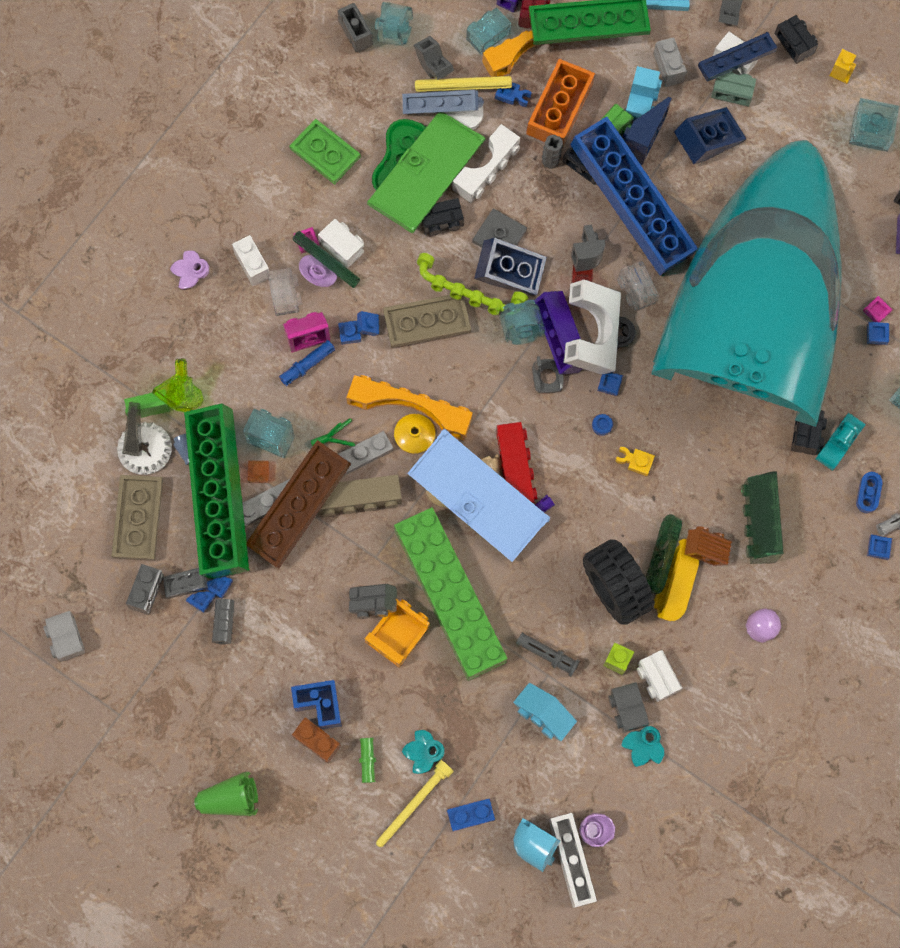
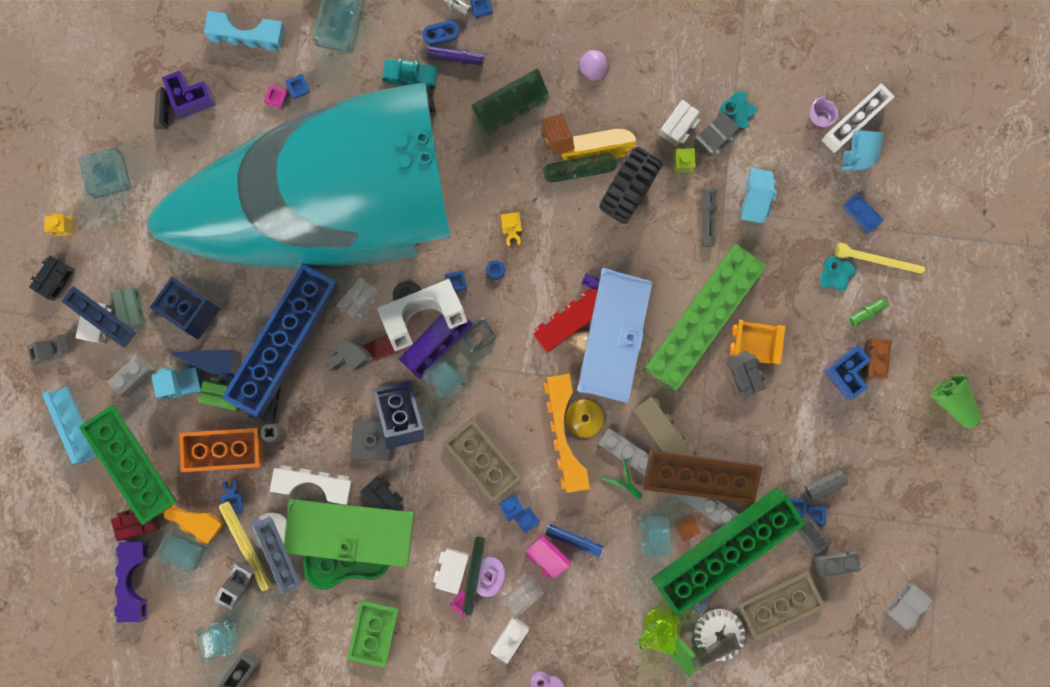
camera: 115 degrees left, 10 degrees up
lime bar [417,253,529,315] -> none
none -> dark purple pin [427,46,485,66]

